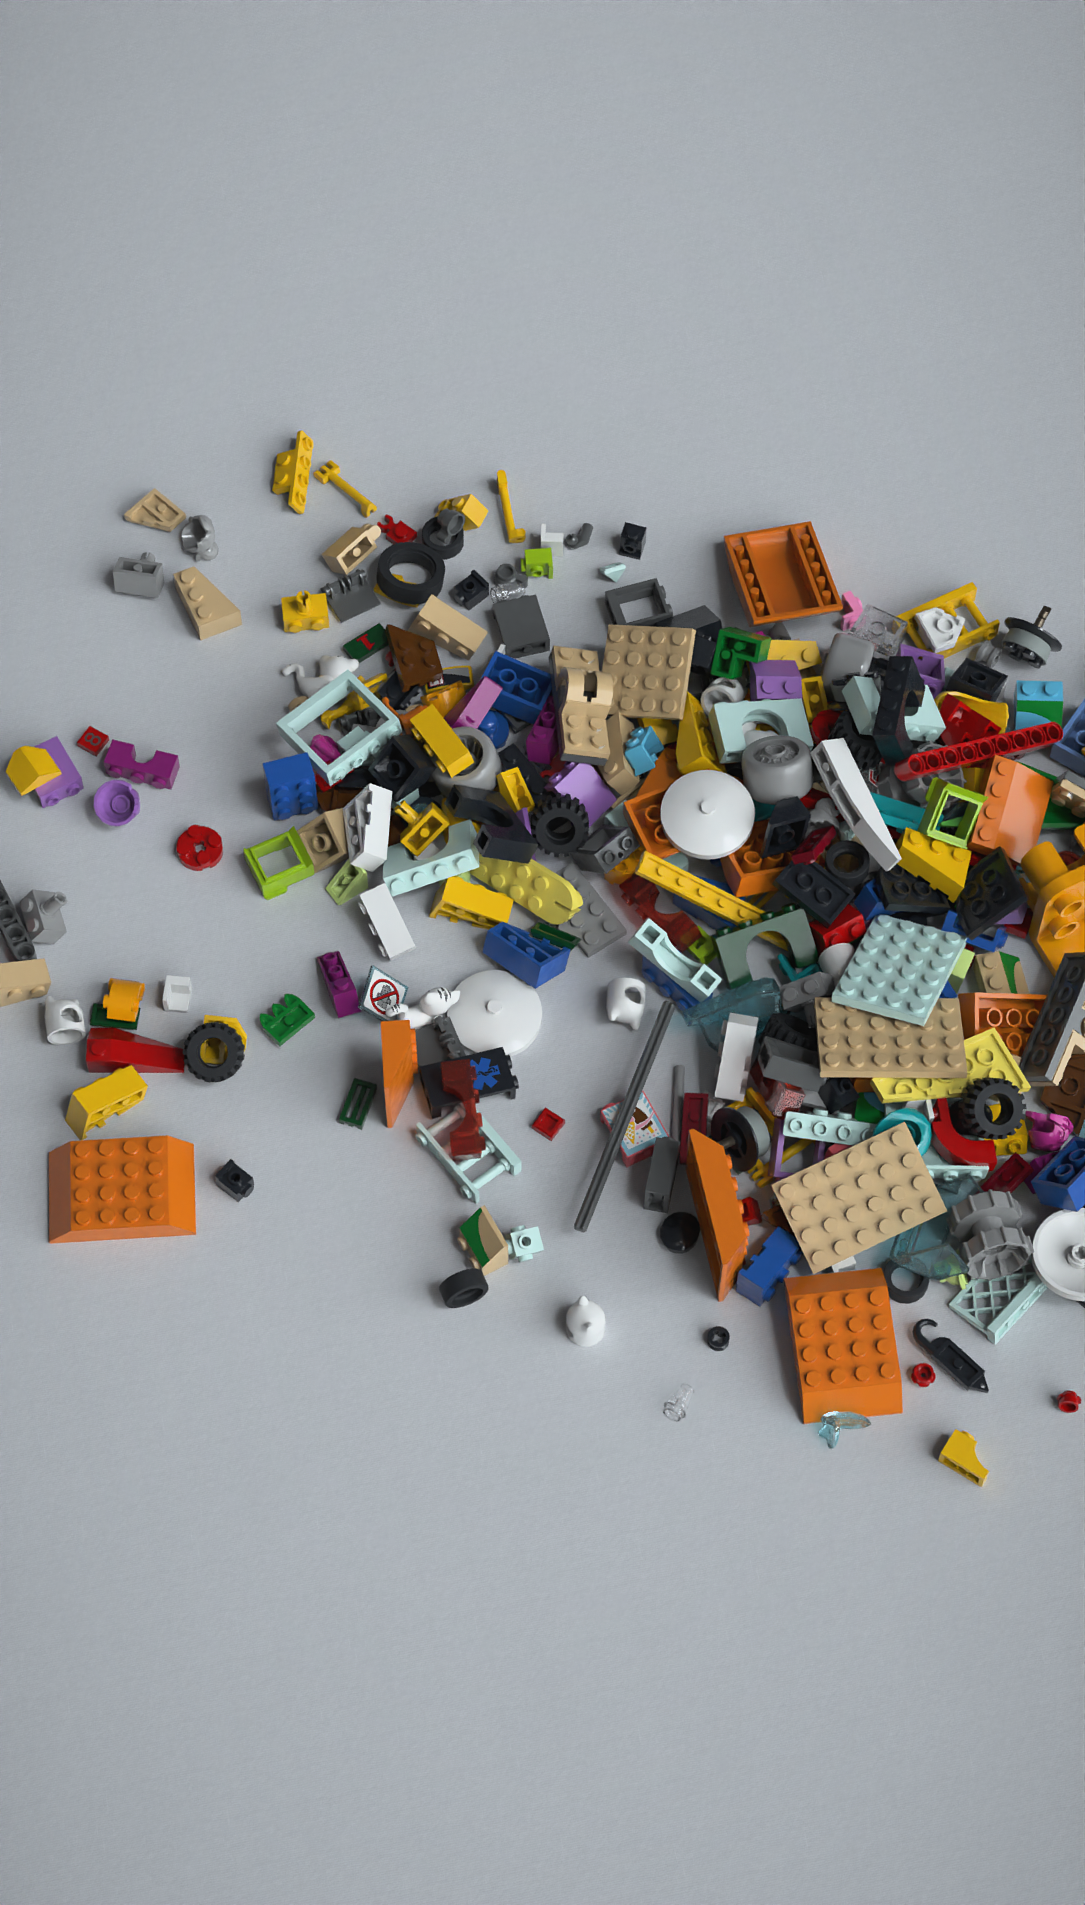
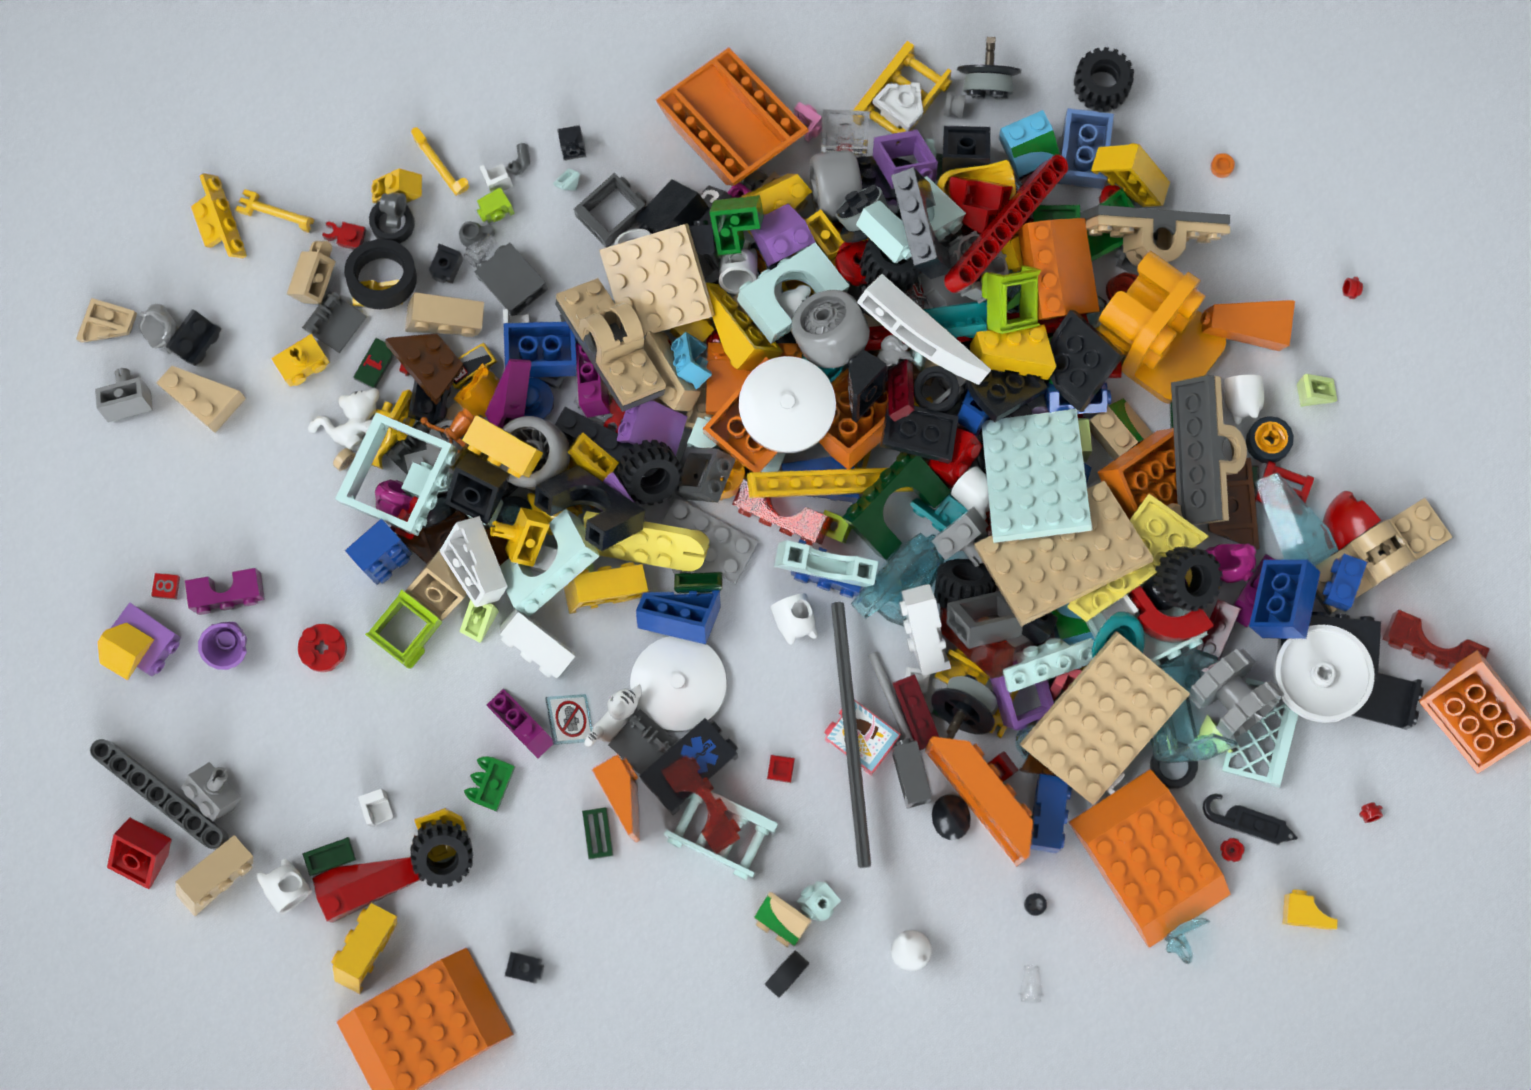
camera: 20 degrees left, 15 degrees up
light orange cylinder [103,978,145,1022] -> none
none -> black bracket [166,309,222,366]

